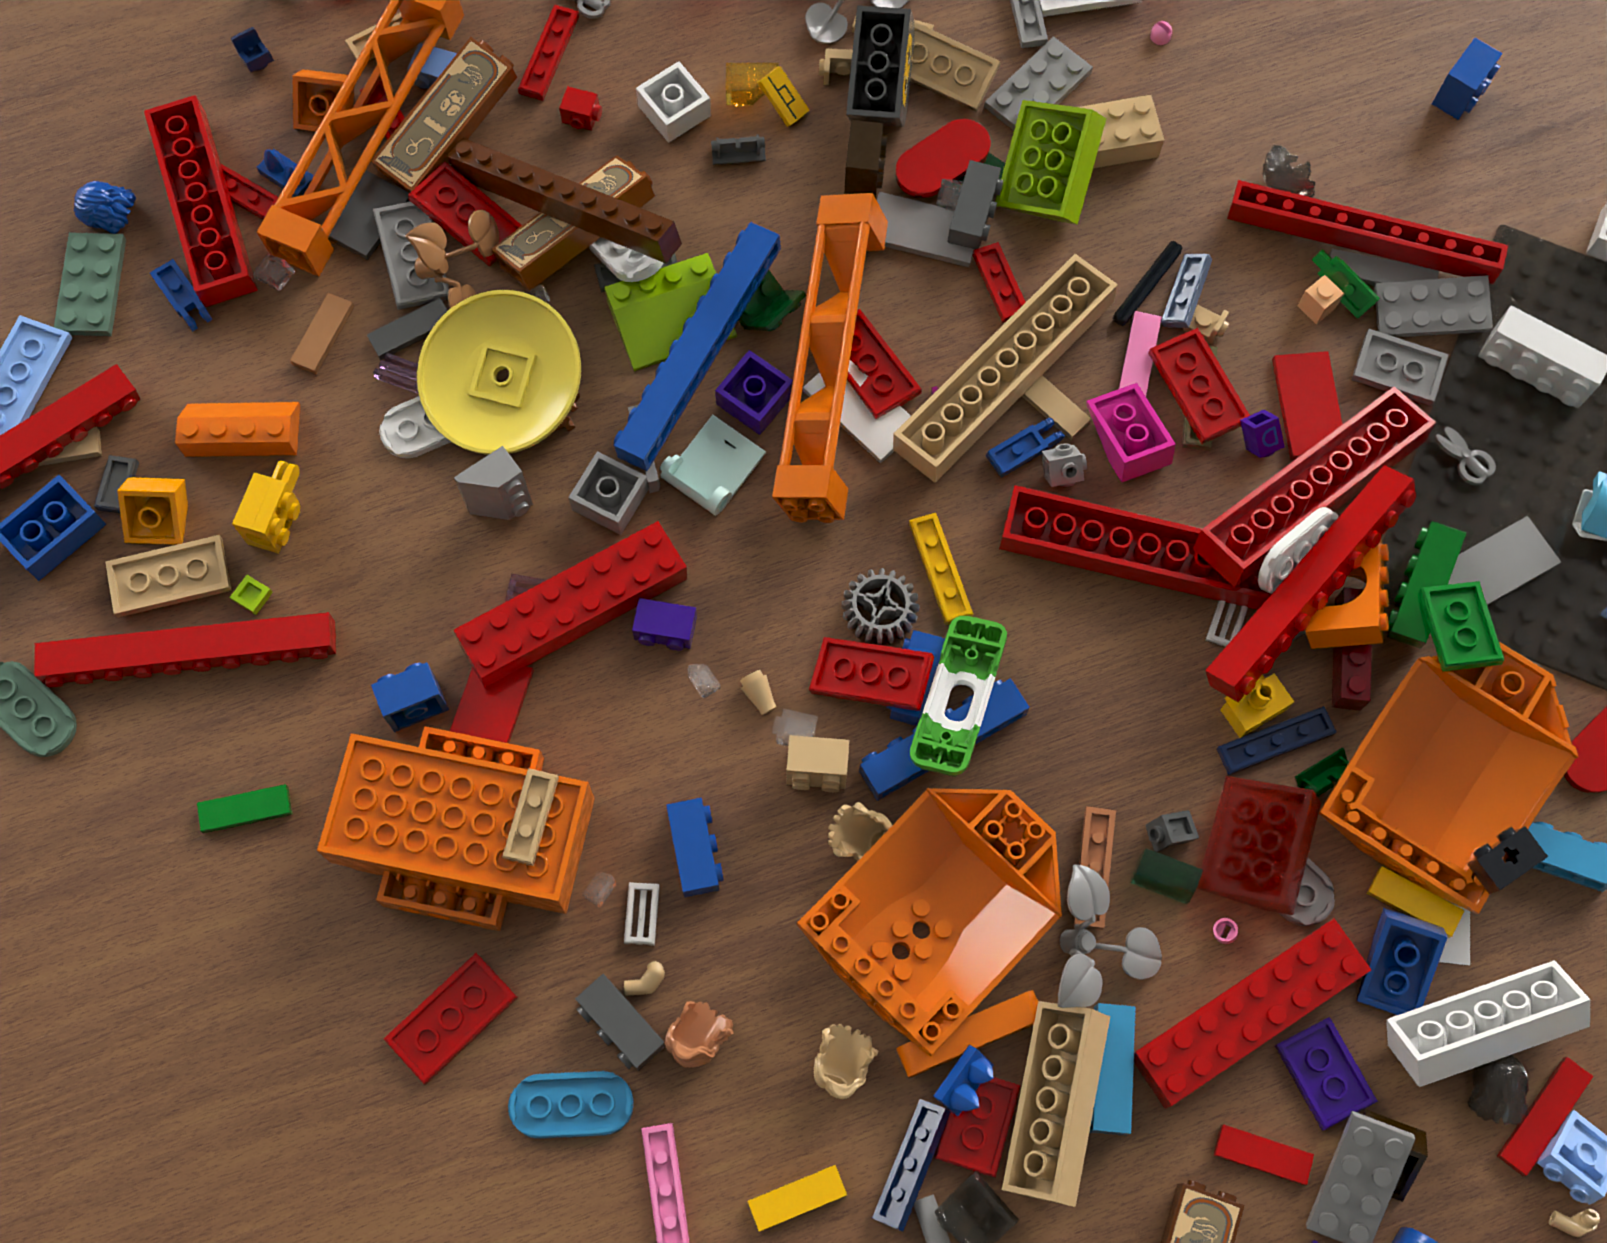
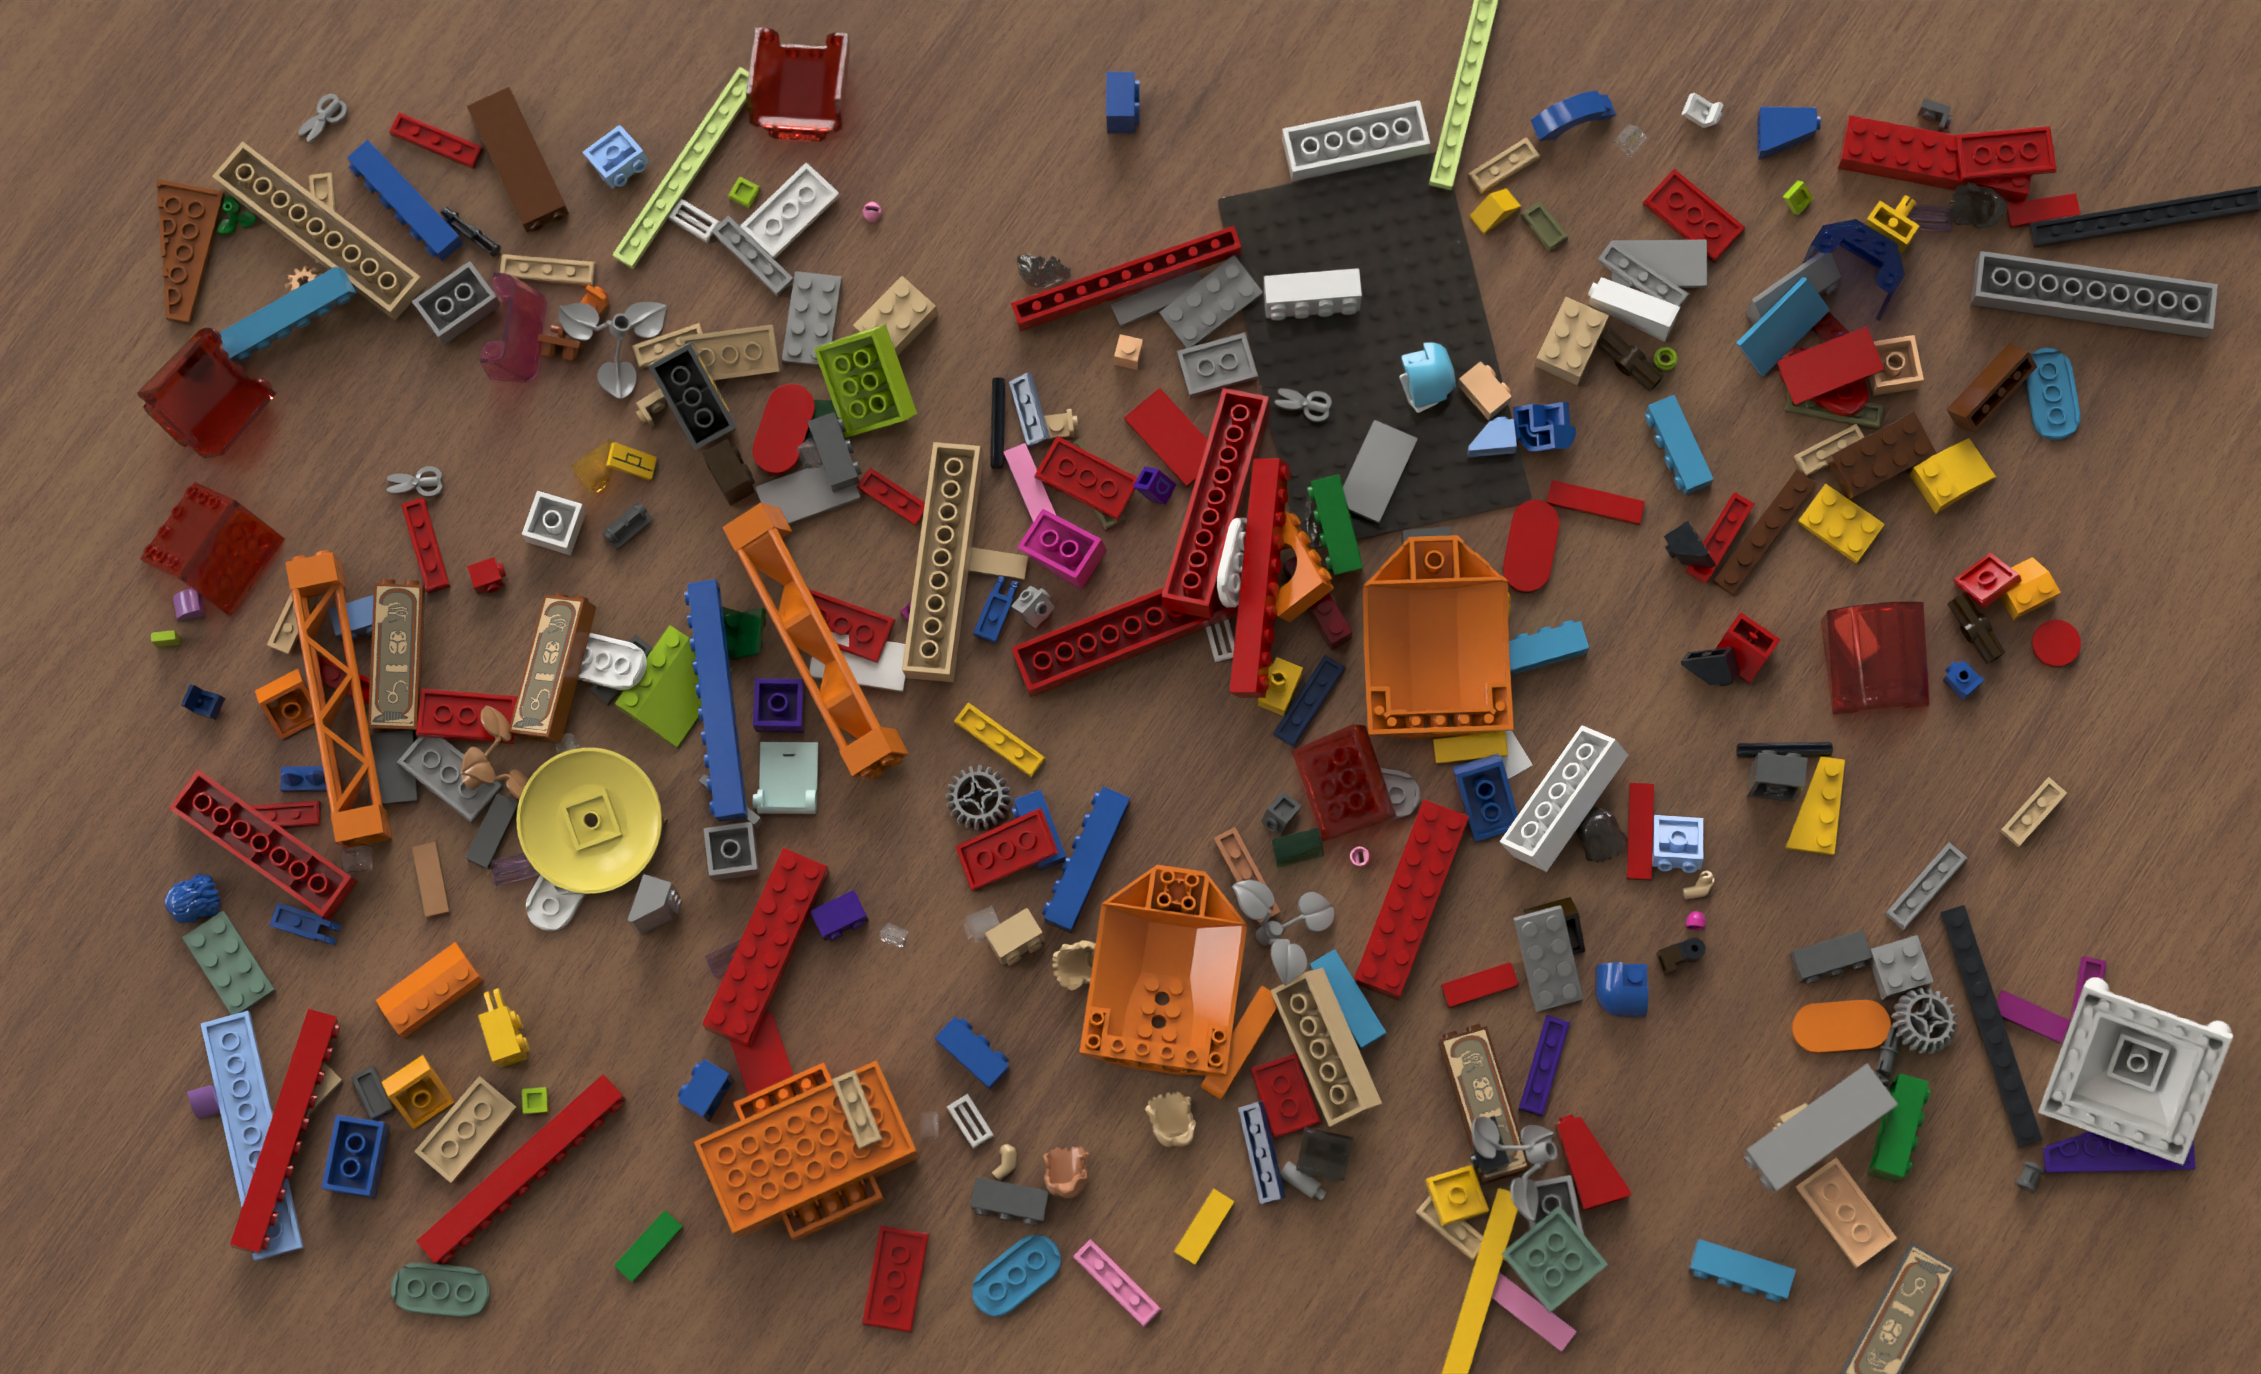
camera: 30 degrees left, 5 degrees up
reddish brown brick [447,138,682,264] -> none
tan cone [740,670,777,715] -> none
bright green piece [910,616,1007,777] -> none
blue tile [934,1045,993,1116] -> none
dark purple tile [1275,1017,1378,1130] -> none
dark green hinge [1294,747,1350,800] -> none
green hinge [1312,249,1380,318] -> none
green tile [1418,581,1505,672] -> none
black brick [1467,826,1548,894] -> none

